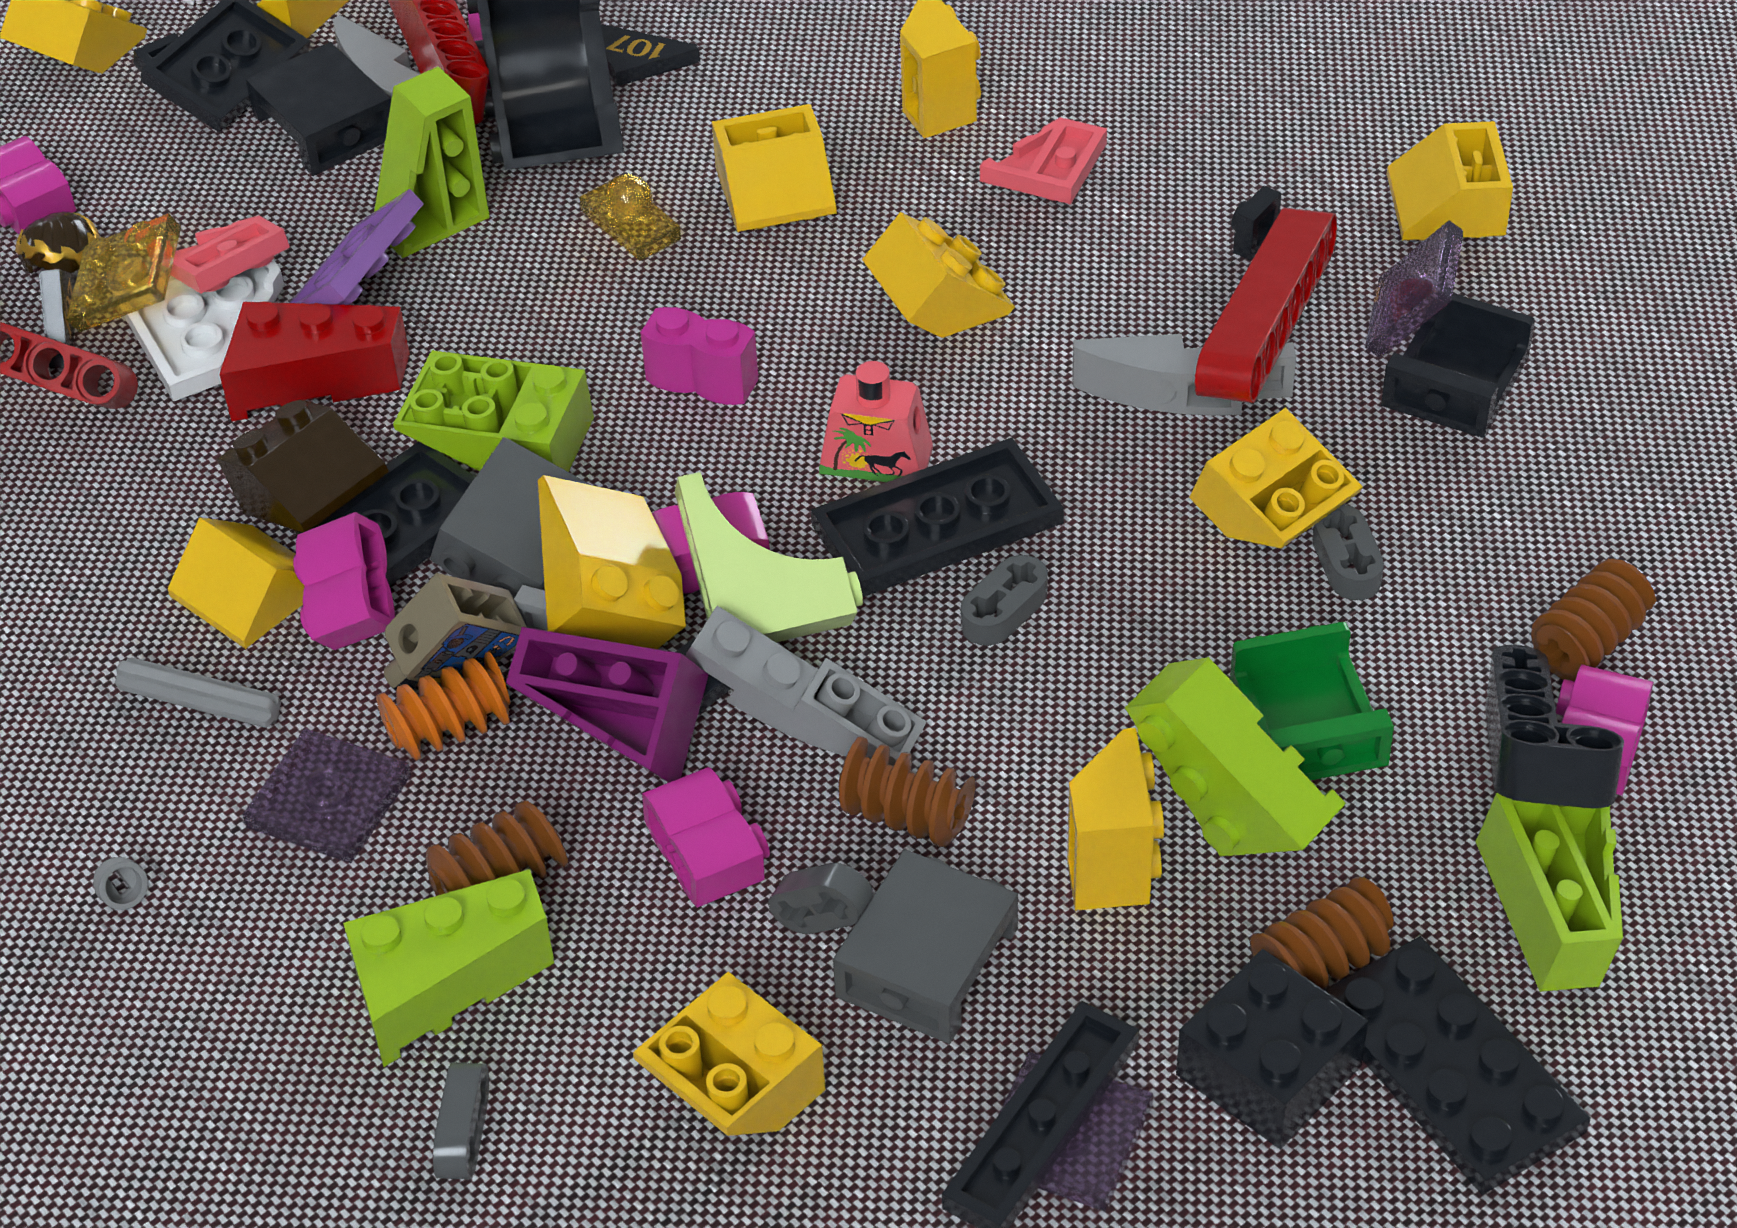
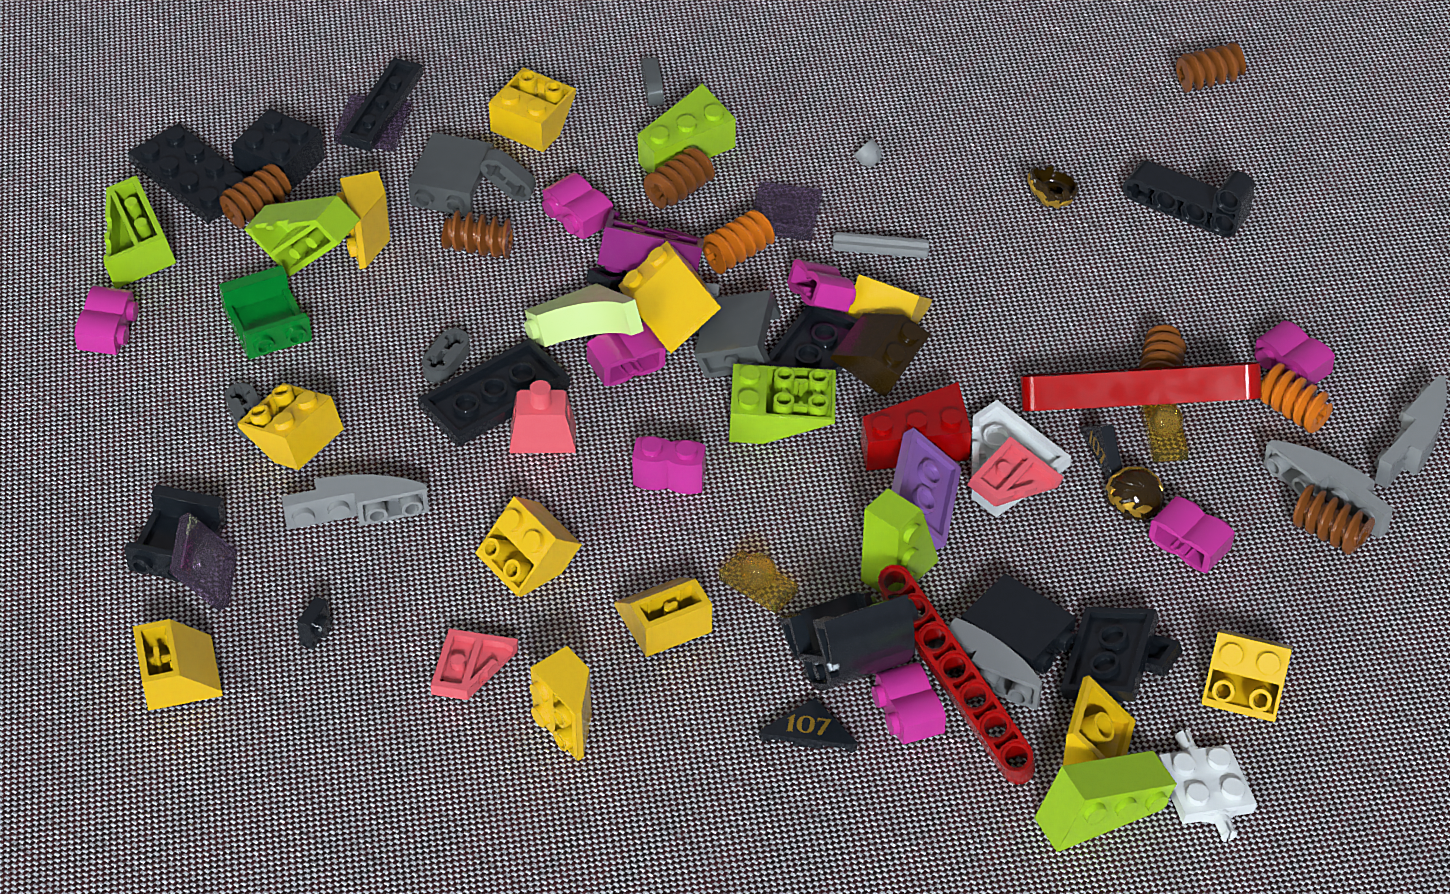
camera: 165 degrees right, 0 degrees up
clear yellow plate [66,213,181,333] -> none
dark tan torso [384,573,527,691] -> none
light grey slope [685,606,927,766] -> none
red beam [1195,208,1337,403] -> none
black beam [1485,645,1624,808] -> none
dark orange piece [1531,559,1657,681] -> none

